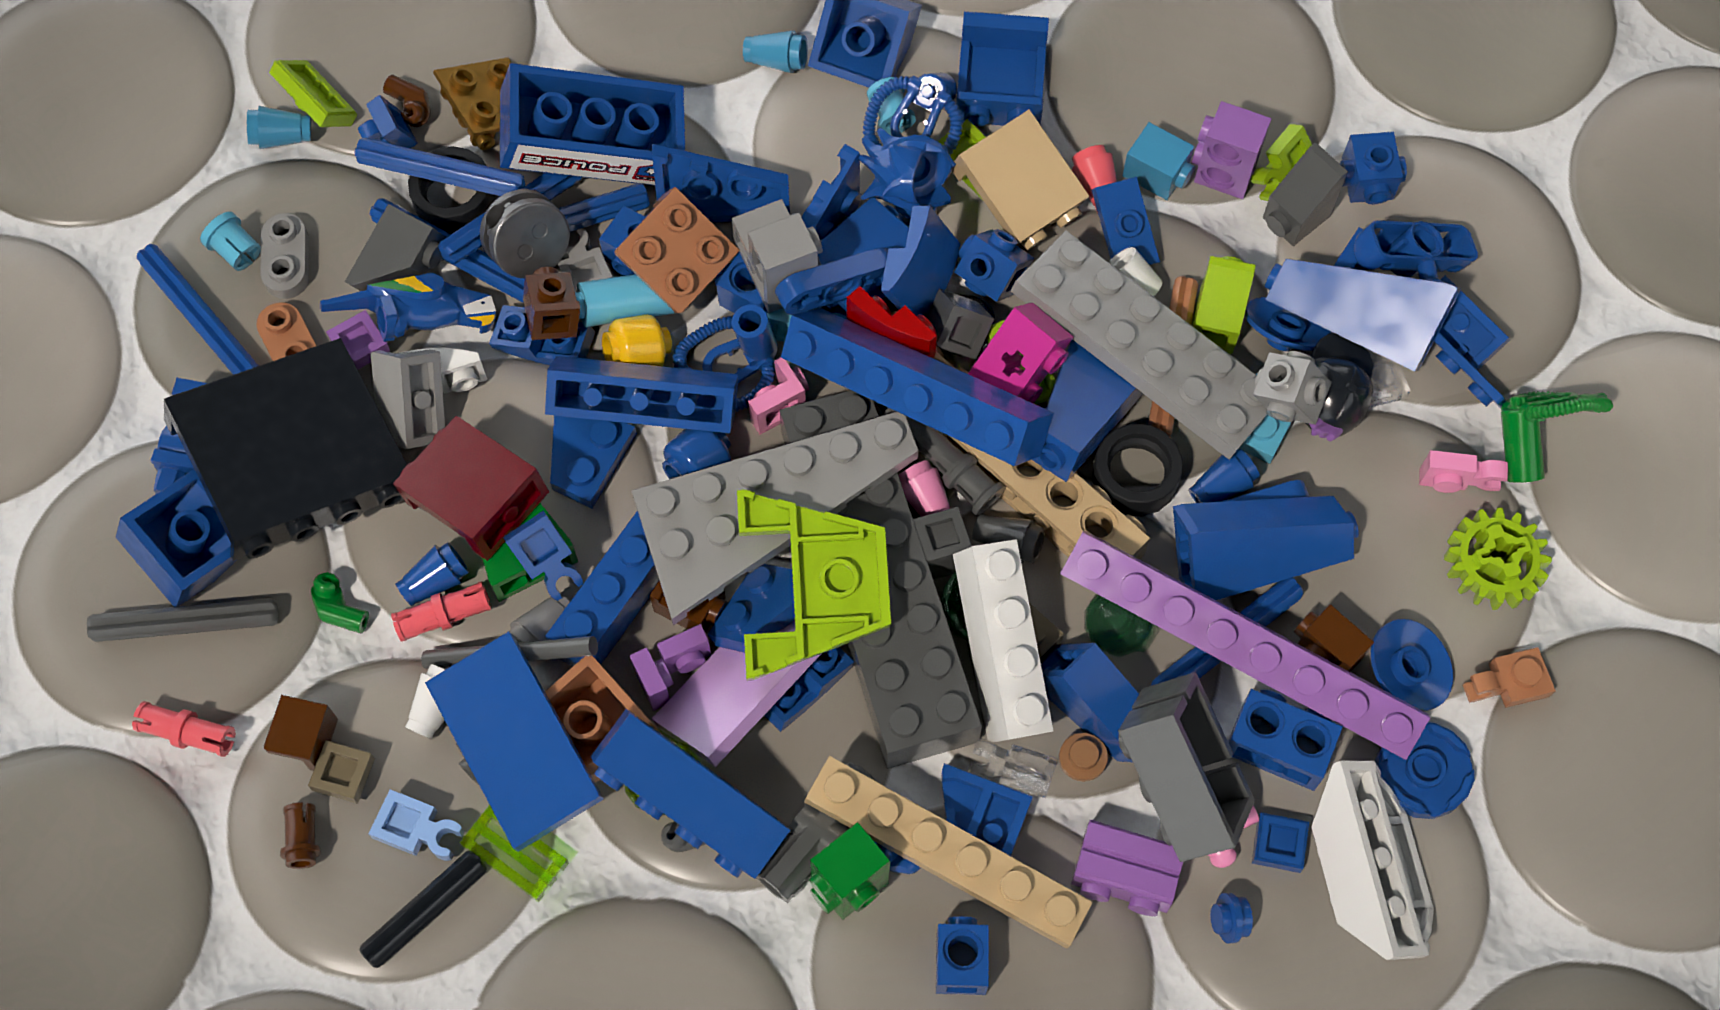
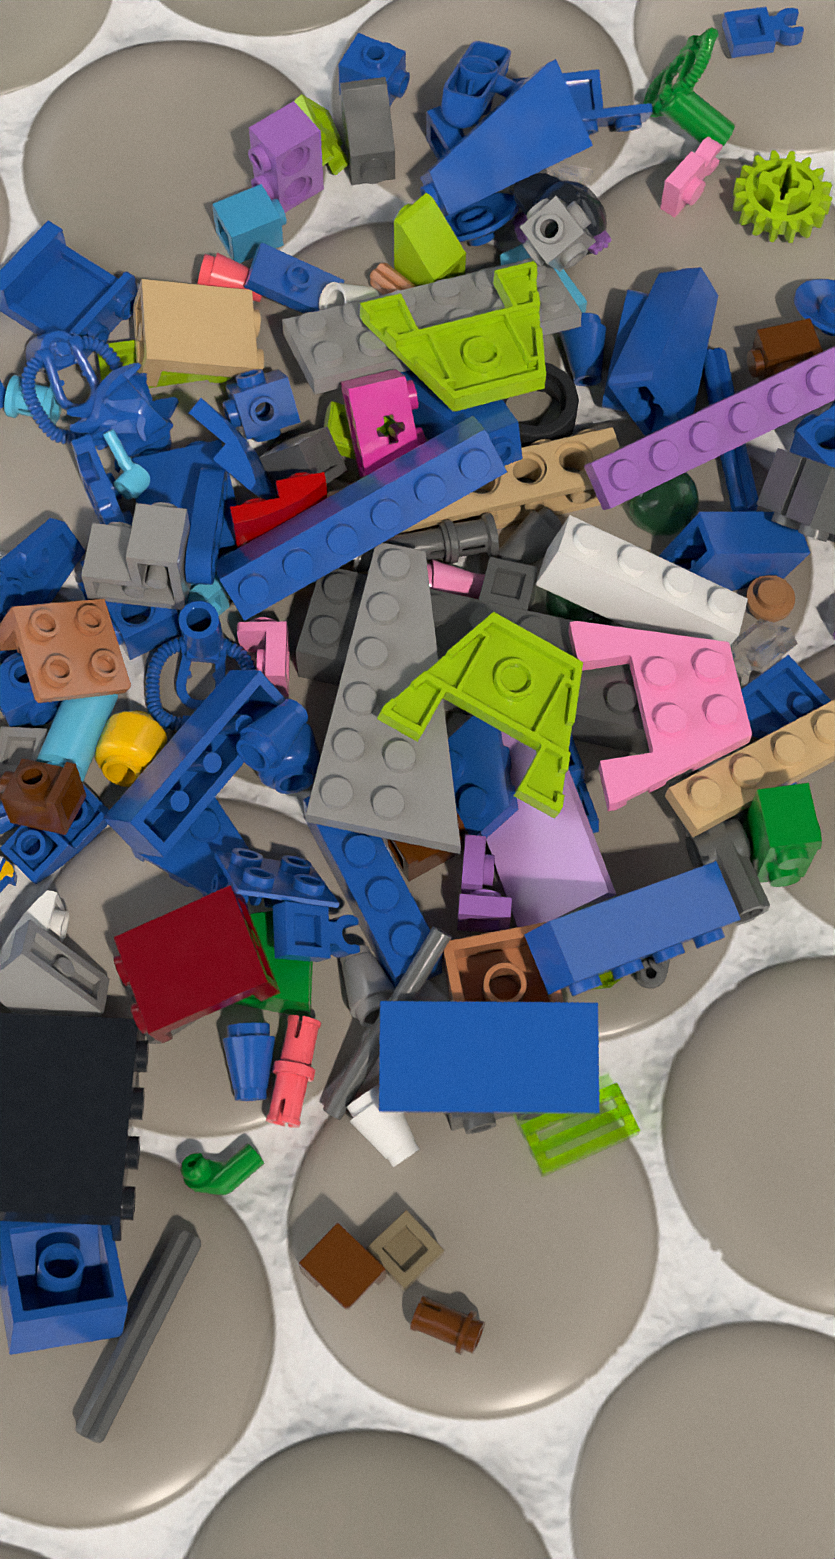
camera: 60 degrees left, 0 degrees up
coral pin [132,701,236,757] -> none
black axle [359,850,487,968] -> none
light blue plate [368,789,465,861] -> none
none -> medium azure hand [103,429,150,500]
none -> blue hinge [211,848,340,908]
none -> blue cone [236,699,308,772]
none -> lime wing [360,261,546,412]
none -> bright pink wing [568,621,752,811]
none -> blue plate [722,7,804,58]

